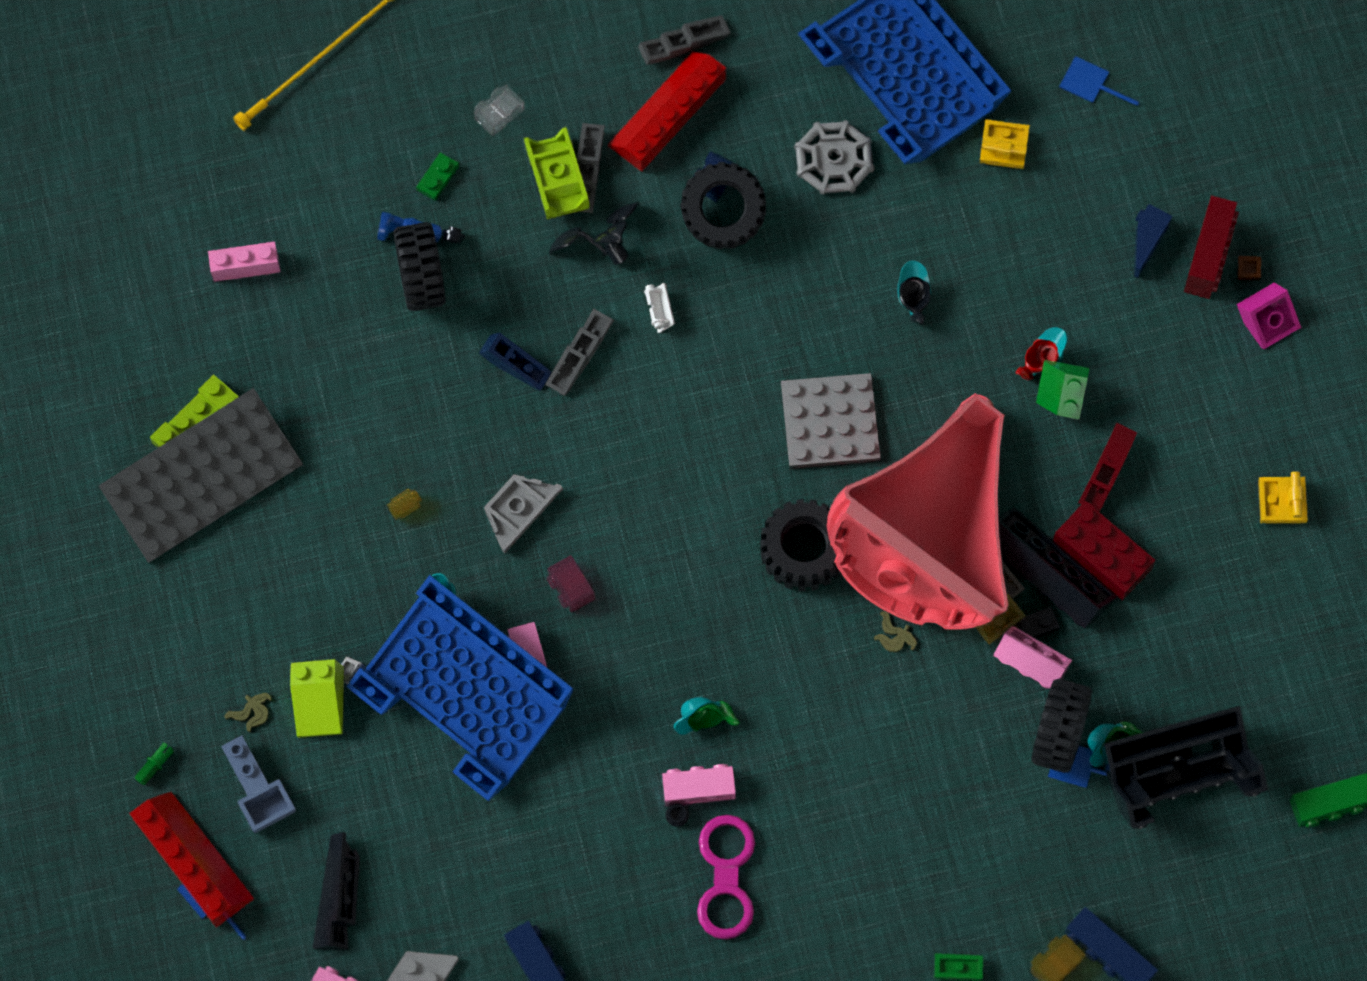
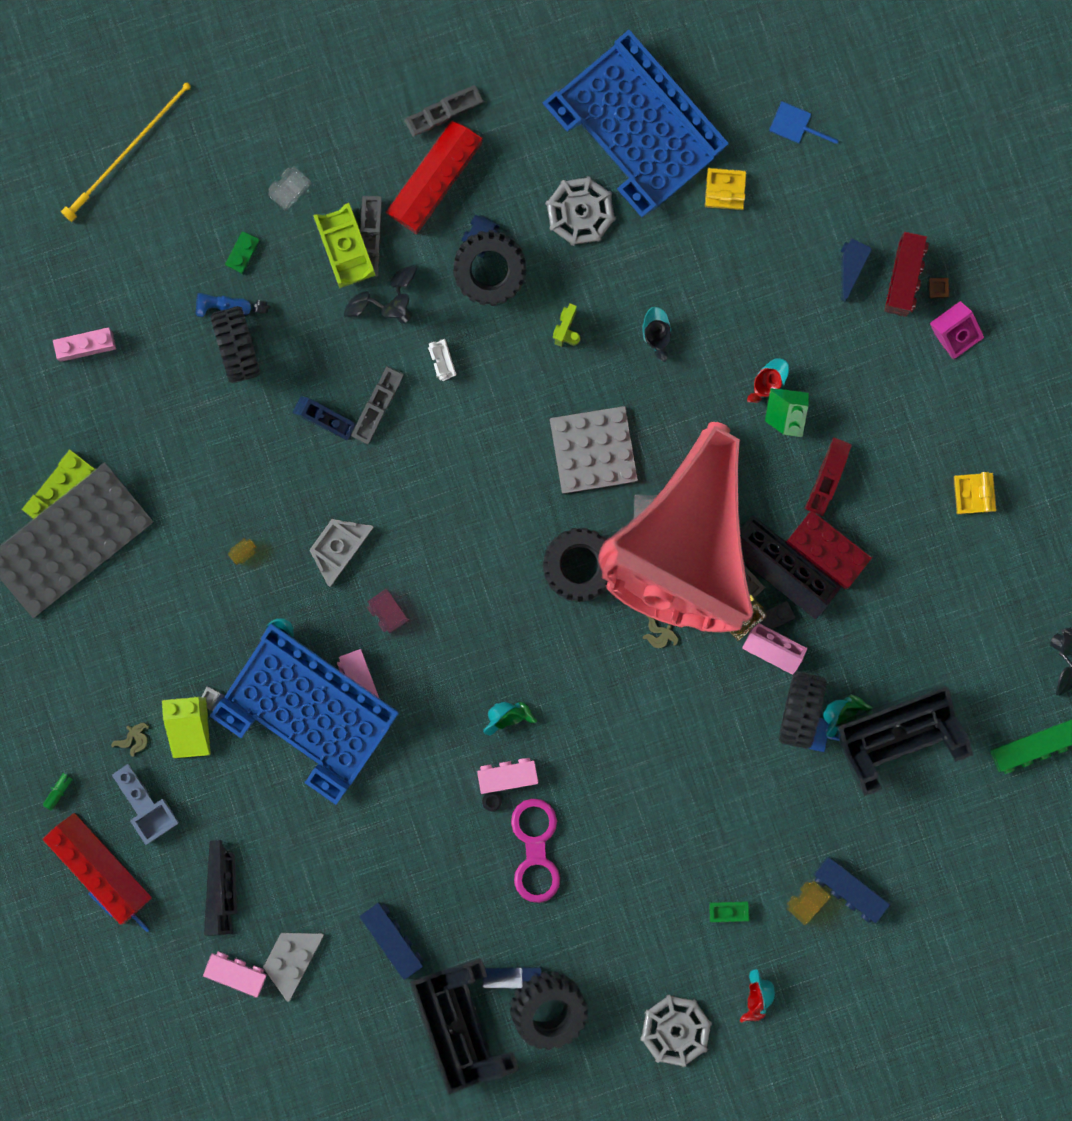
camera: 10 degrees left, 15 degrees up
none -> lime plate [553,303,580,347]

